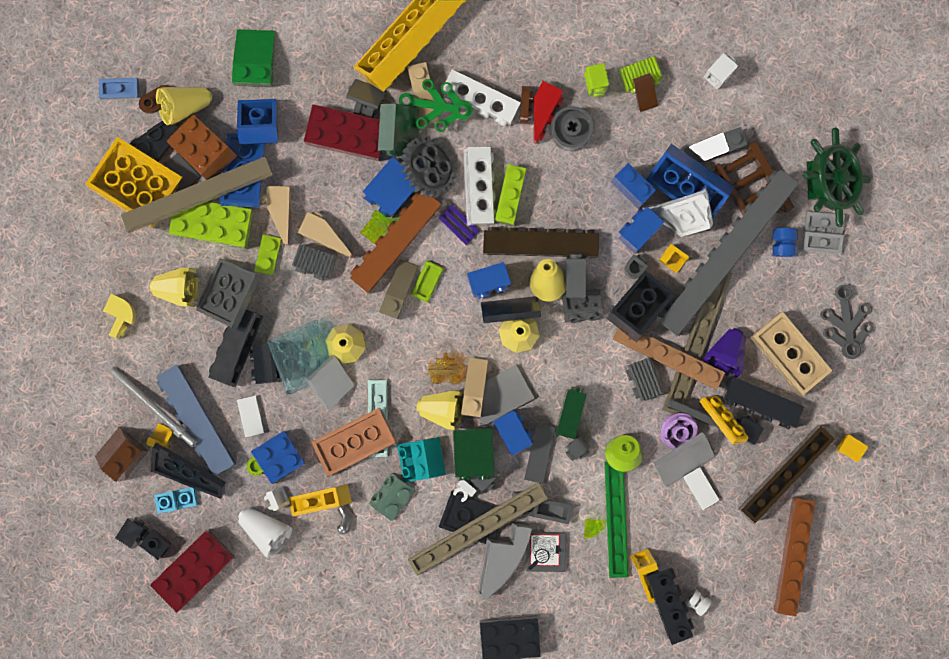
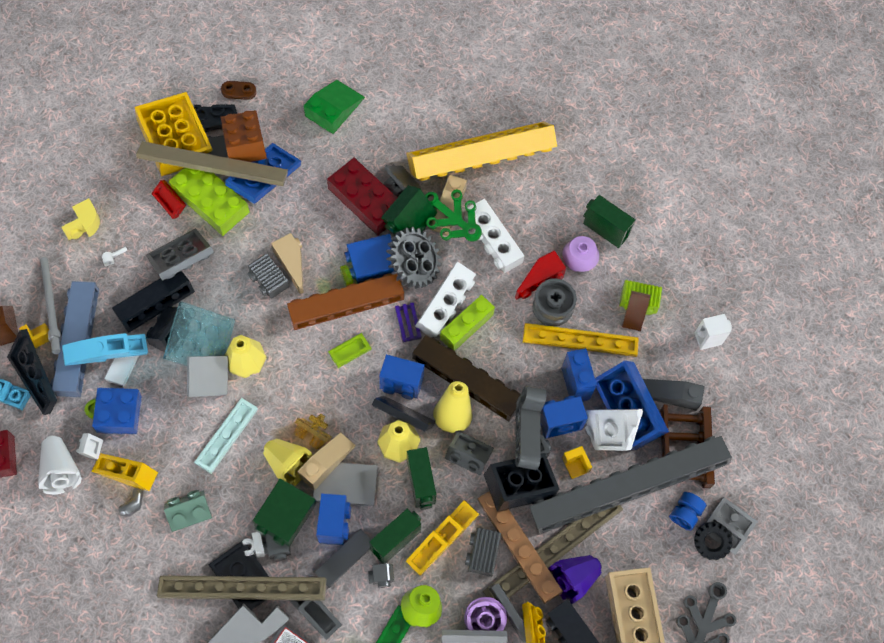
camera: 30 degrees right, 20 degrees down
medium blue plate [99,78,139,99] -> none
light yellow cone [150,267,199,307] -> none
light yellow cone [156,87,212,125] -> none
blue brick [237,99,278,144] -> none
lime plate [254,234,282,276] -> none
tan slope [263,186,291,246] -> none
nougat plate [311,408,397,477] -> none
clear neon green tile [360,218,387,245] -> none
dark tan slope [379,259,418,320] -> none
teal slope [397,437,446,482] -> none
reddish brown plate [520,86,534,124] -> none
dark grey brick [566,253,586,298] -> none
lime brick [584,63,610,98] -> none
dark green piece [803,127,871,227] -> none
none -> medium azure slope [62,333,148,366]
none -> white hand [102,247,127,266]
none -> red tile [151,180,186,219]
none -> dark green brick [406,447,437,510]
none -> yellow slope [406,500,480,576]
none -> dark grey beam [515,386,547,470]
none -> yellow tile [523,323,639,357]
none -> lavender cone [562,236,599,272]
none -> dark green brick [583,195,636,248]
none -> black tyre [694,521,733,561]

